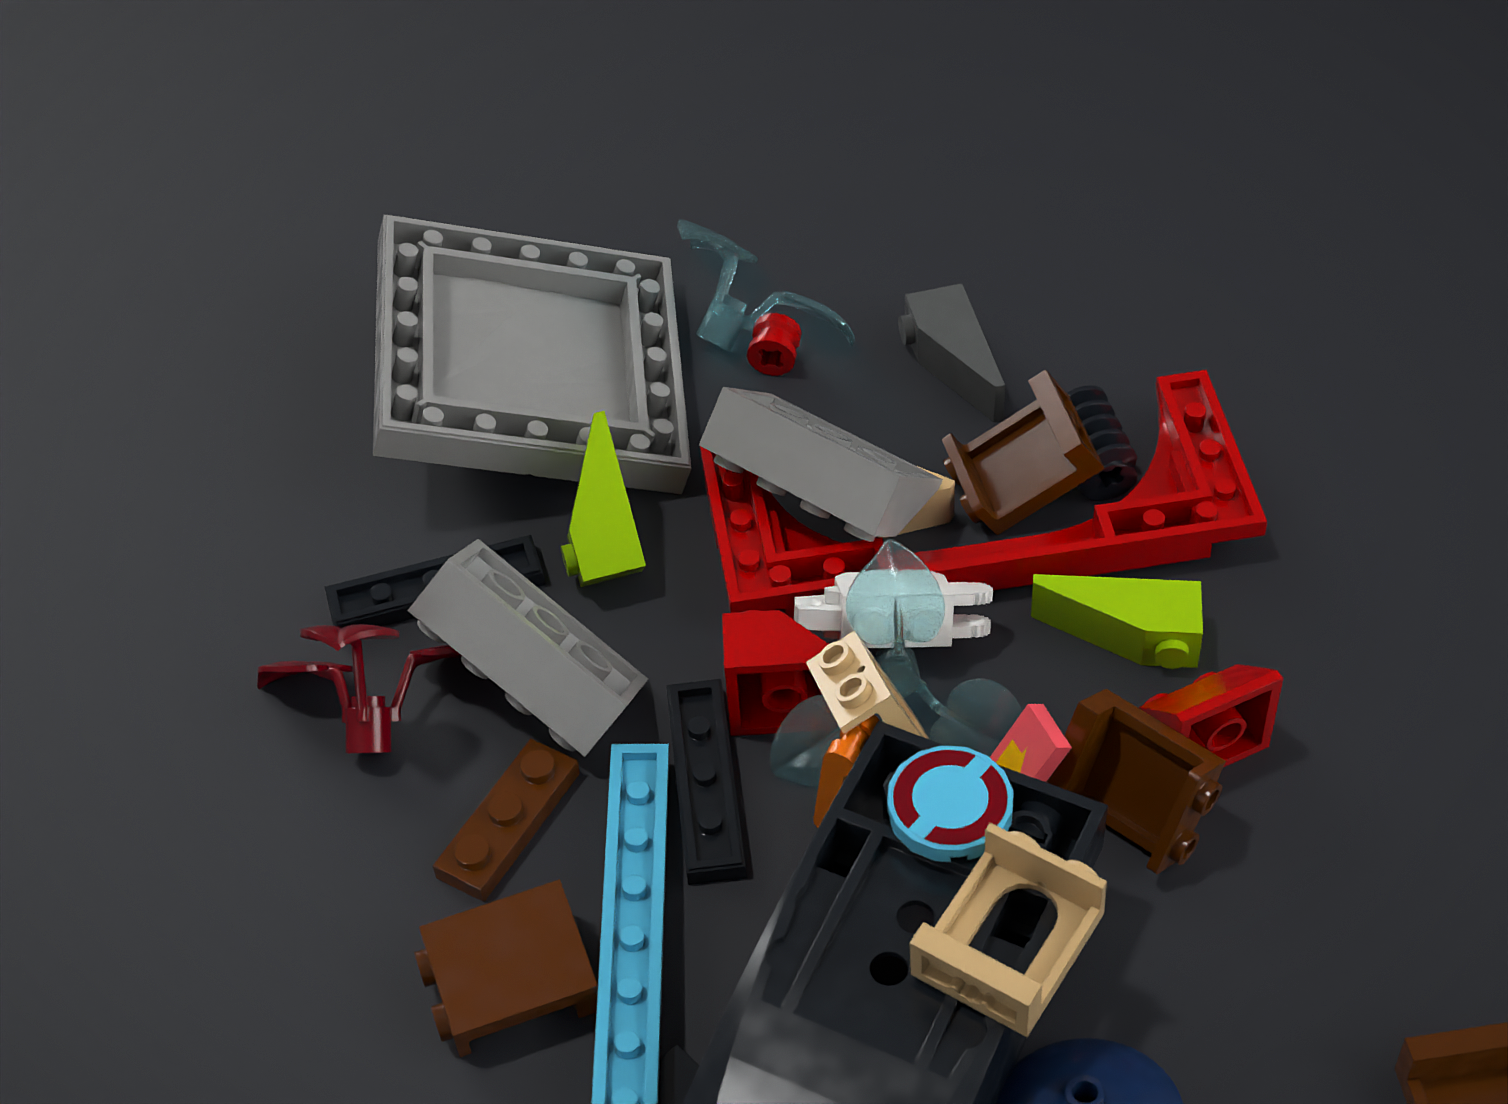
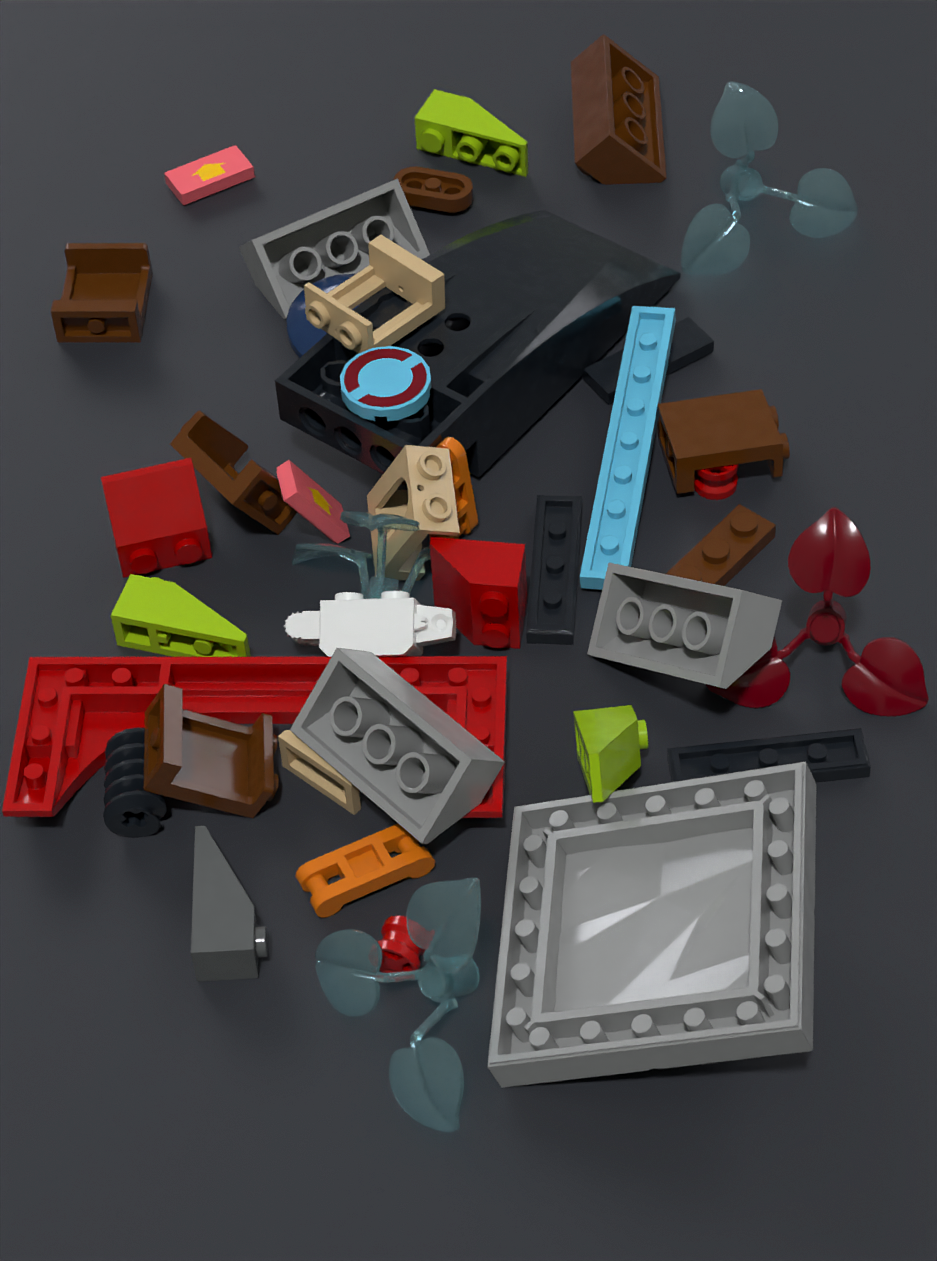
camera: 170 degrees left, 0 degrees up
none -> orange plate [295,824,435,918]

